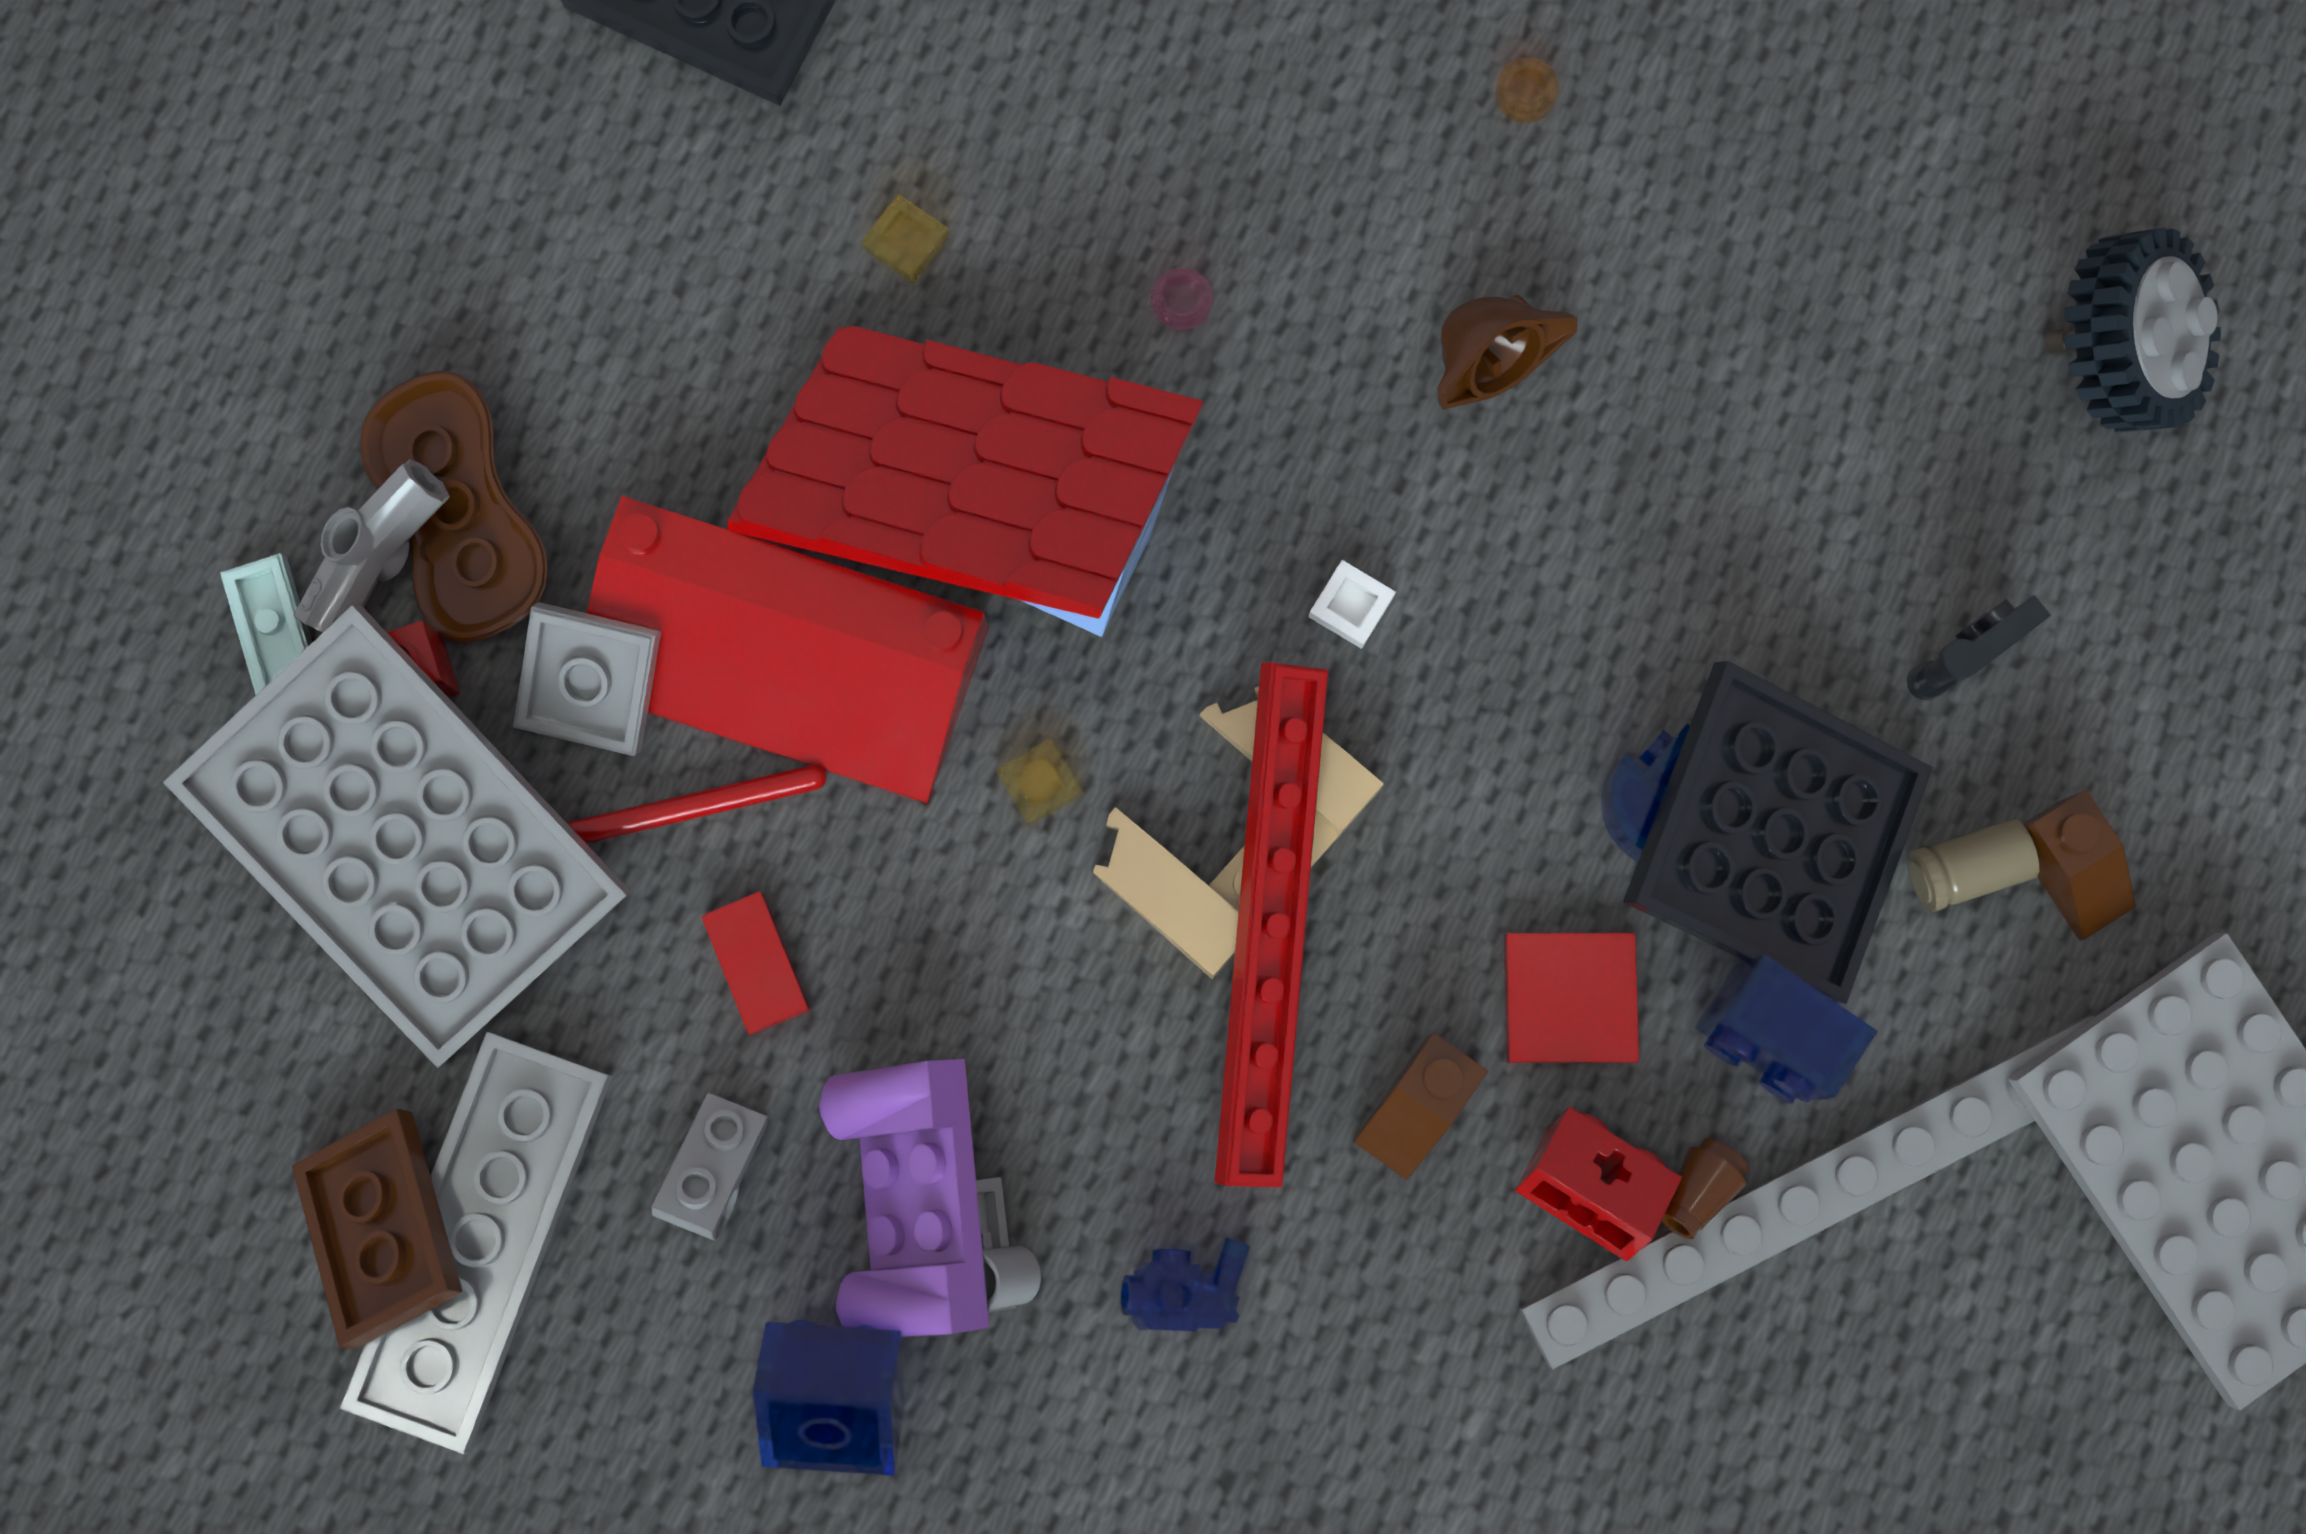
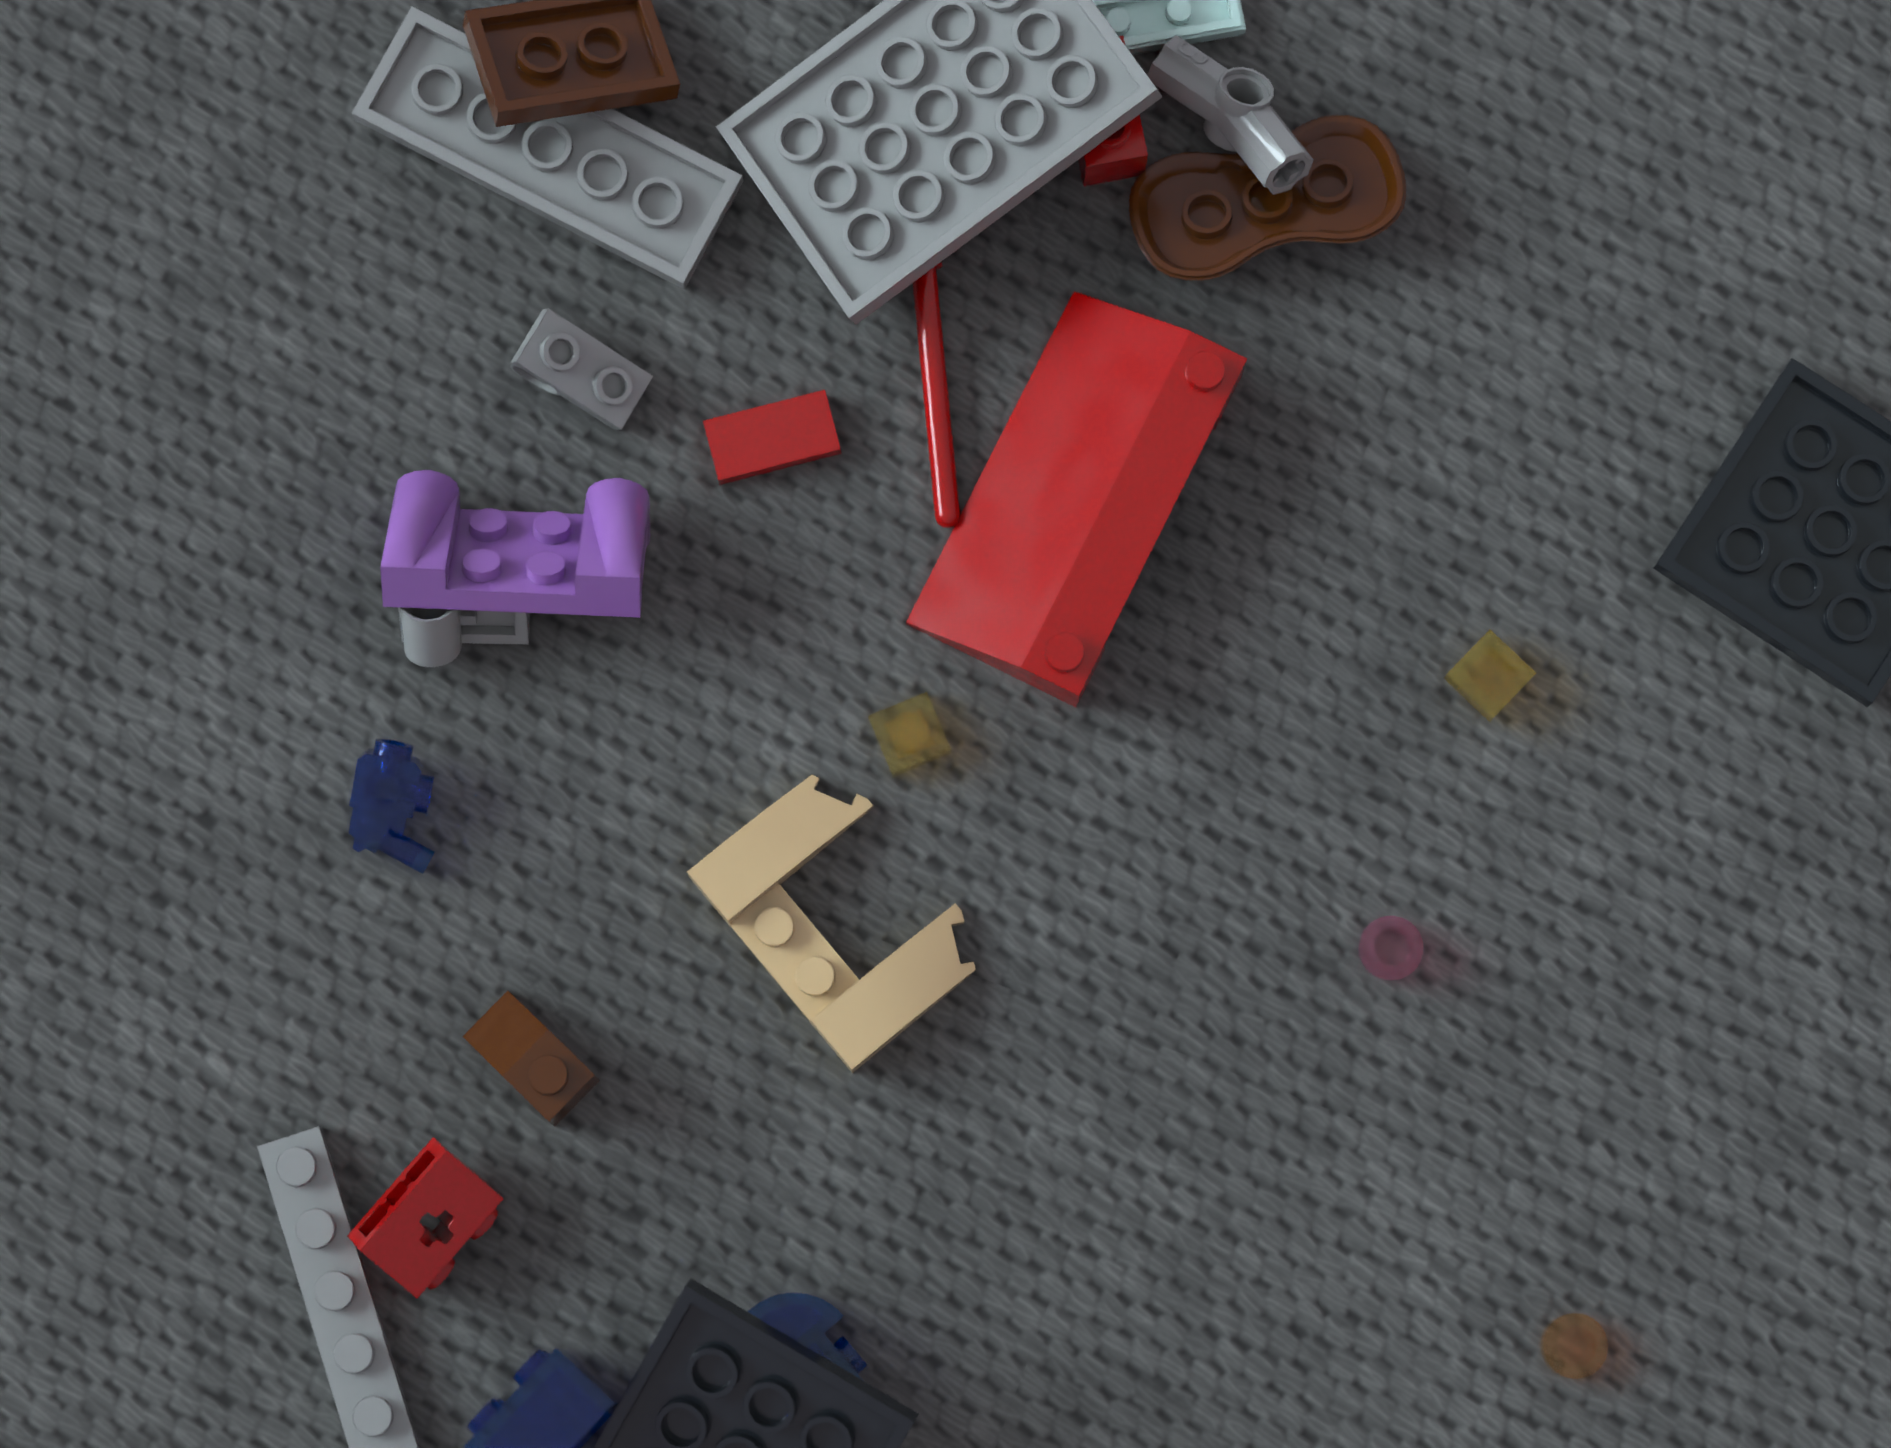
camera: 95 degrees right, 0 degrees up
light grey tile [513,602,662,756] -> none
red piece [727,326,1204,637] -> none
clear blue brick [753,1320,904,1476] -> none
red tile [1214,662,1329,1187] -> none
white tile [1308,560,1396,649] -> none
reddish brown hat [1438,295,1577,410] -> none
red tile [1504,933,1639,1063] -> none
reddish brown cone [1662,1138,1749,1239] -> none

